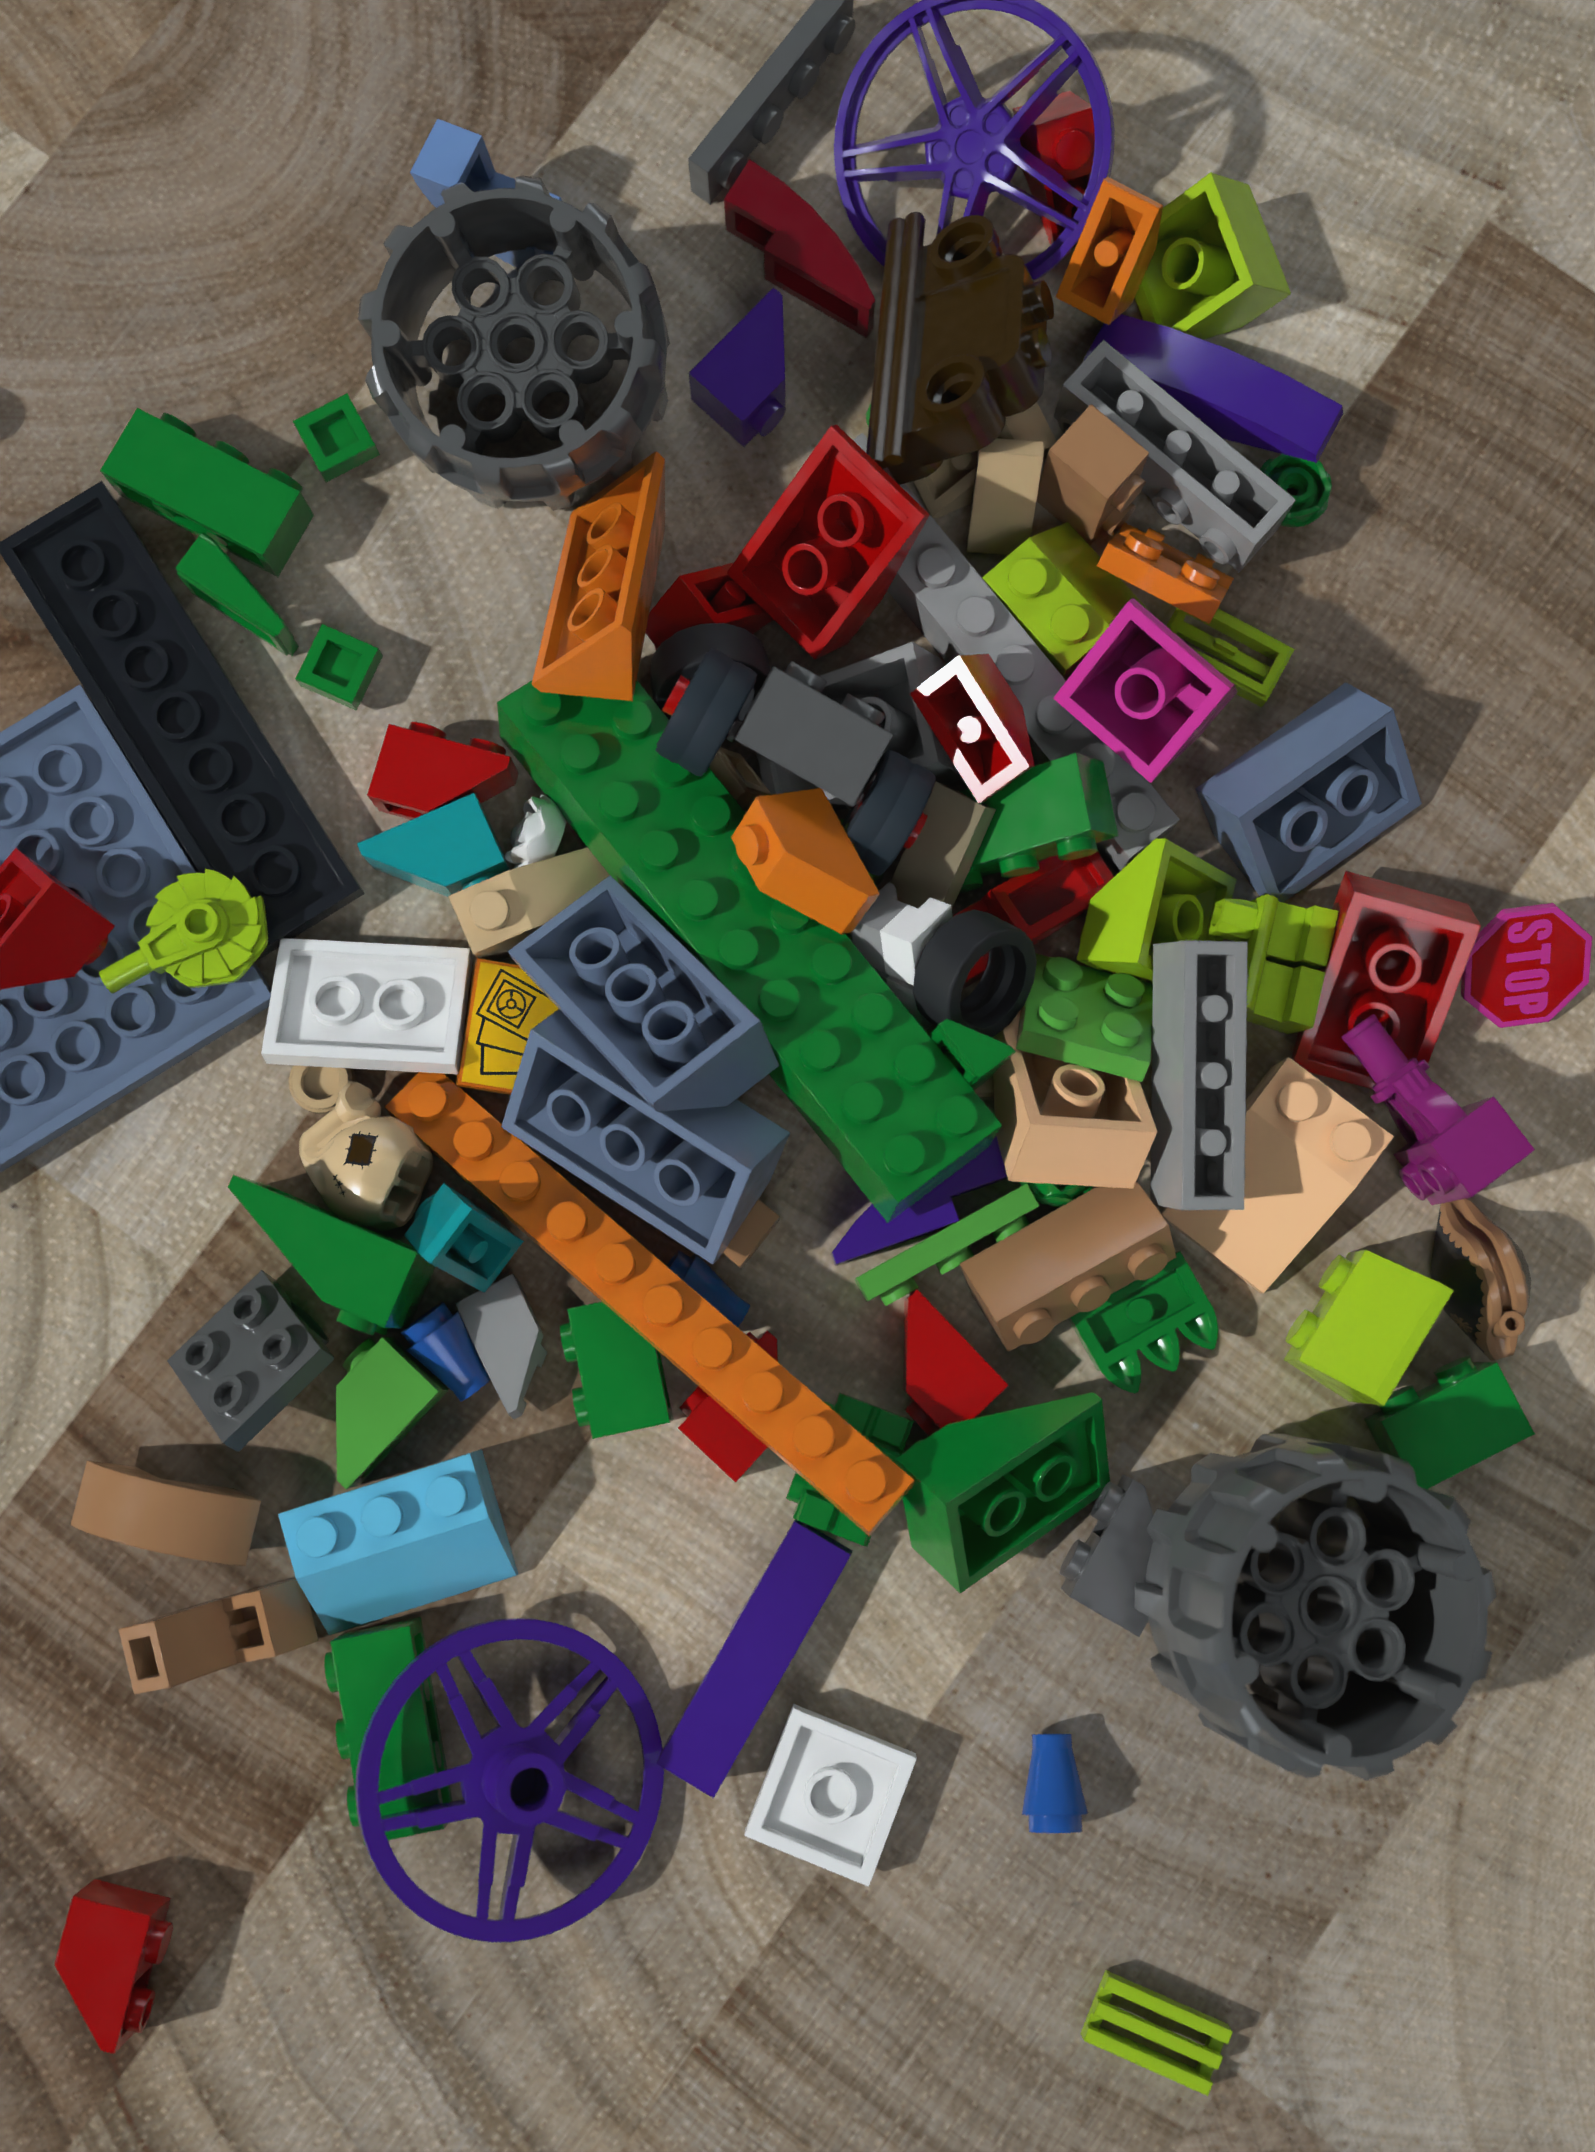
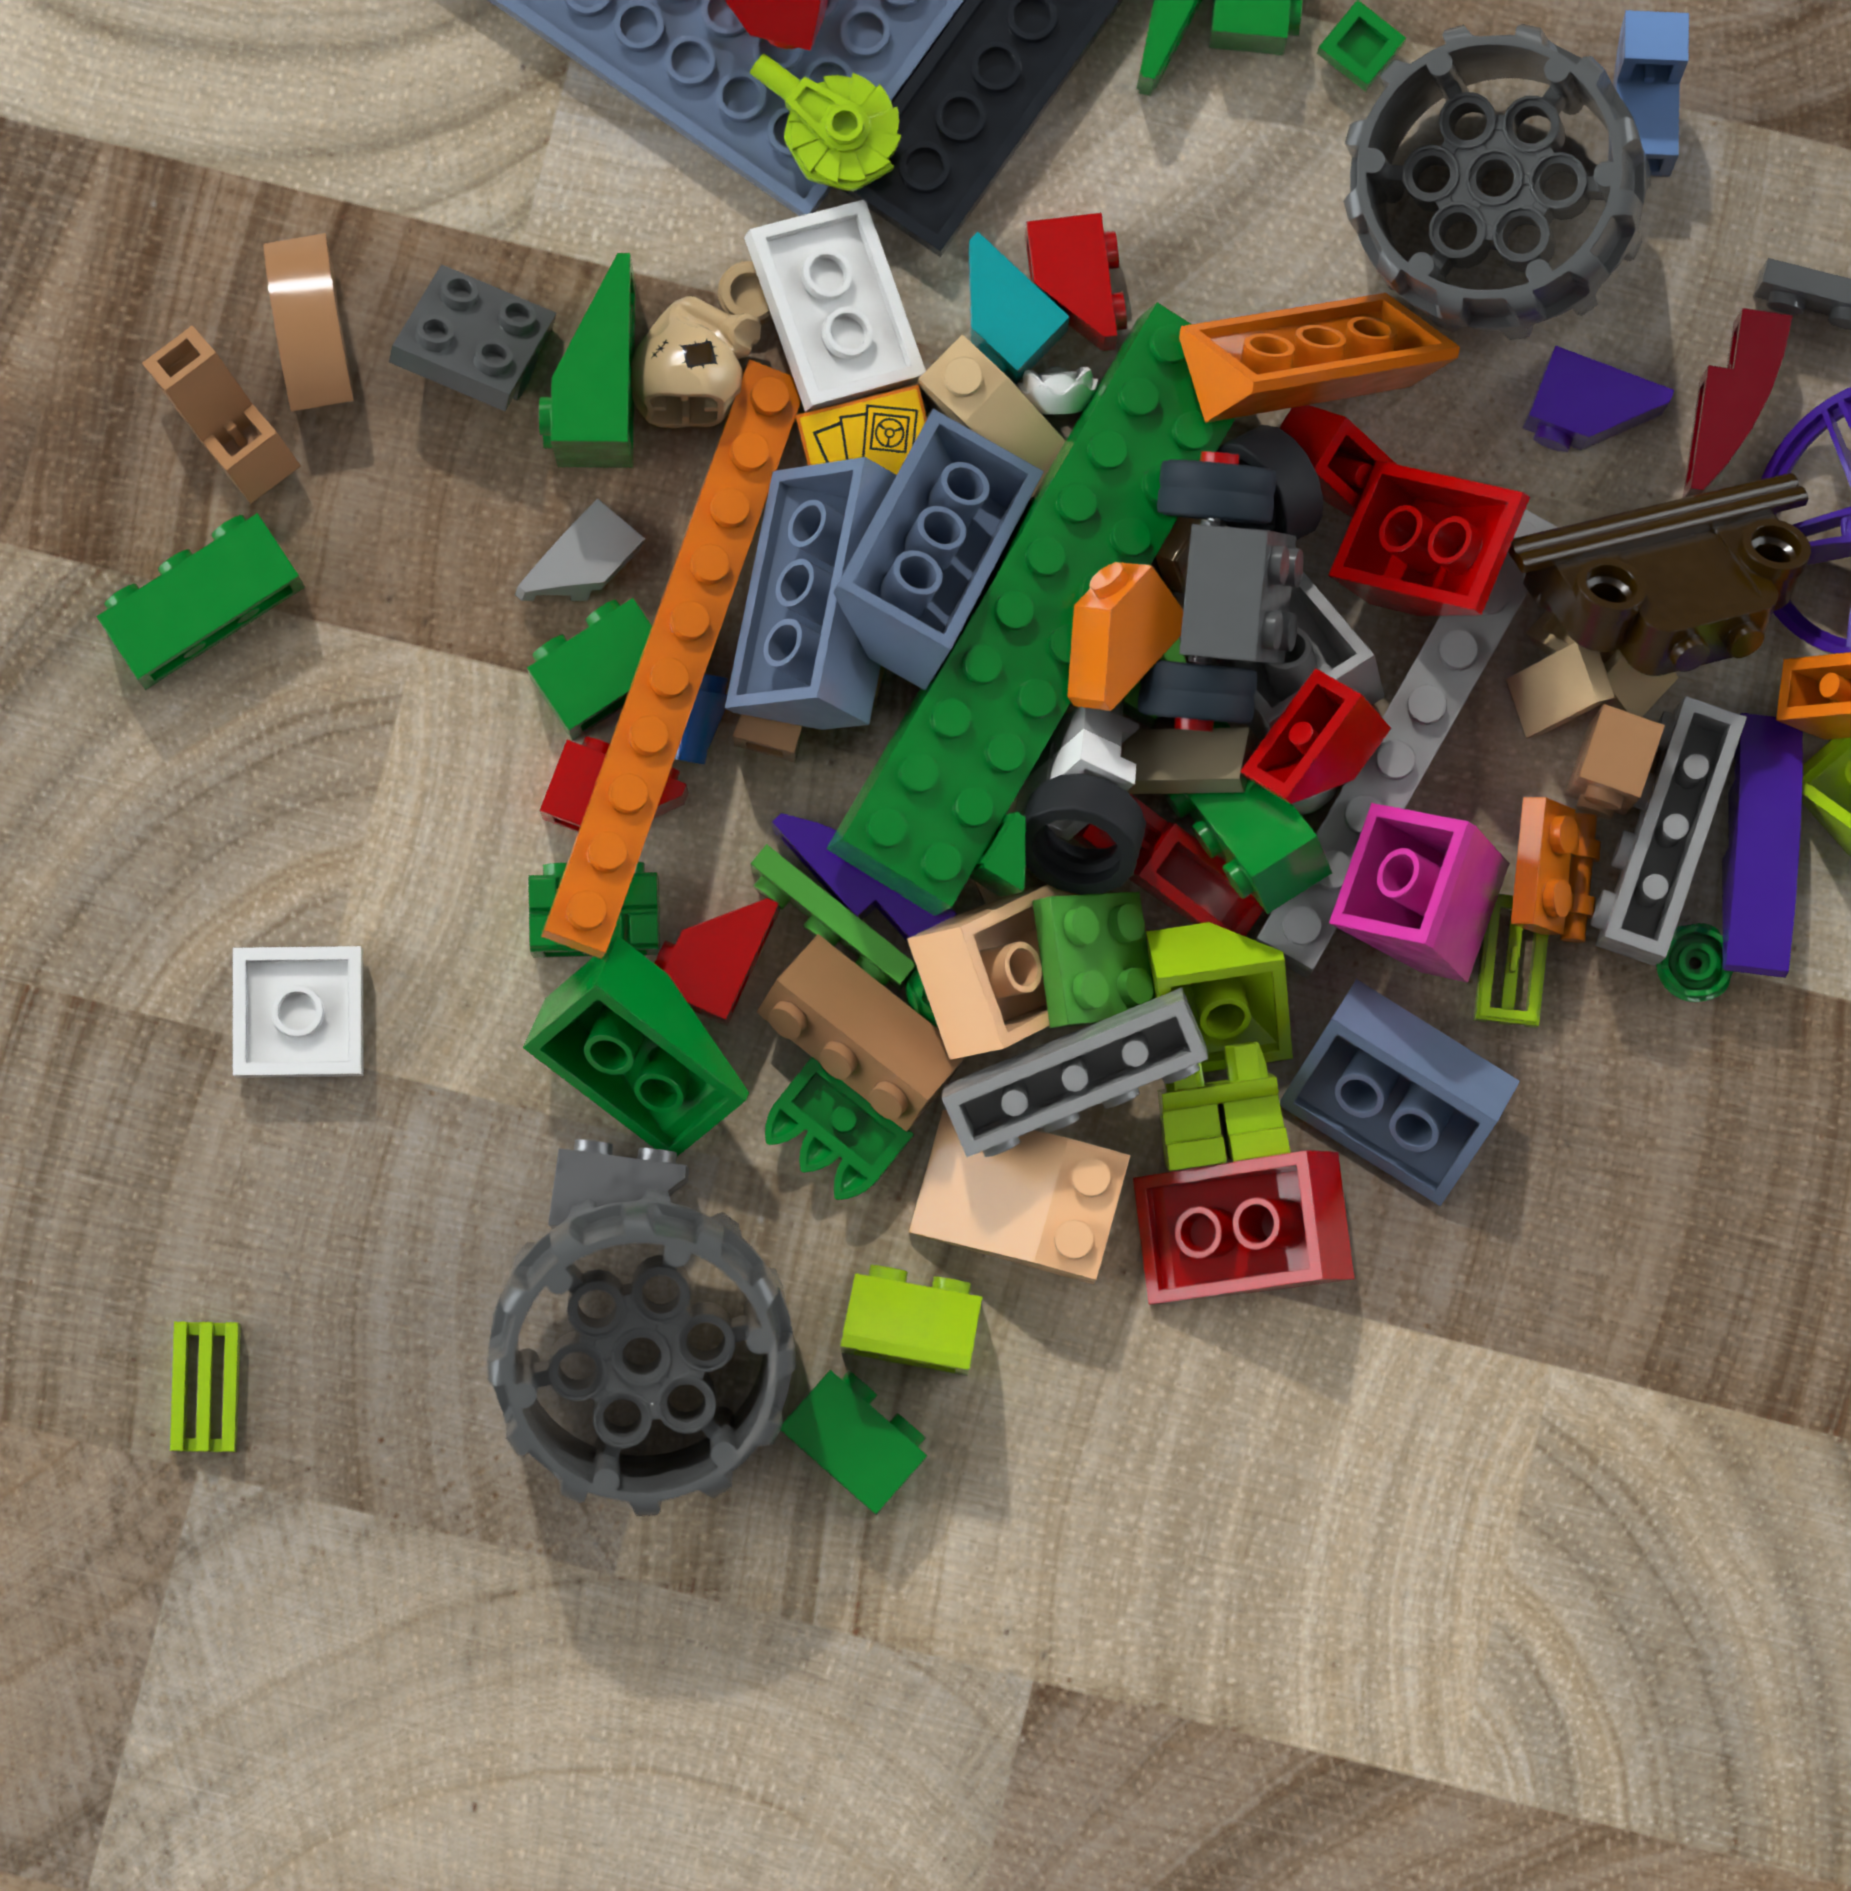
camera: 65 degrees right, 0 degrees up
medium azure slope [278,1449,518,1635] -> none
green plate [295,624,383,711] -> none
bright green slope [336,1337,449,1490] -> none
dark purple wheel [355,1618,664,1942] -> none
blue cone [401,1302,490,1402] -> none
teal slope [404,1183,524,1293] -> none
dark purple slope [656,1519,852,1798] -> none
lime slope [982,522,1150,681] -> none
blue cone [1022,1734,1088,1833] -> none
magenta brick [1341,1014,1535,1205] -> none
medium nougat hat [1431,1198,1531,1361] -> none
piece [1461,903,1592,1028] -> none

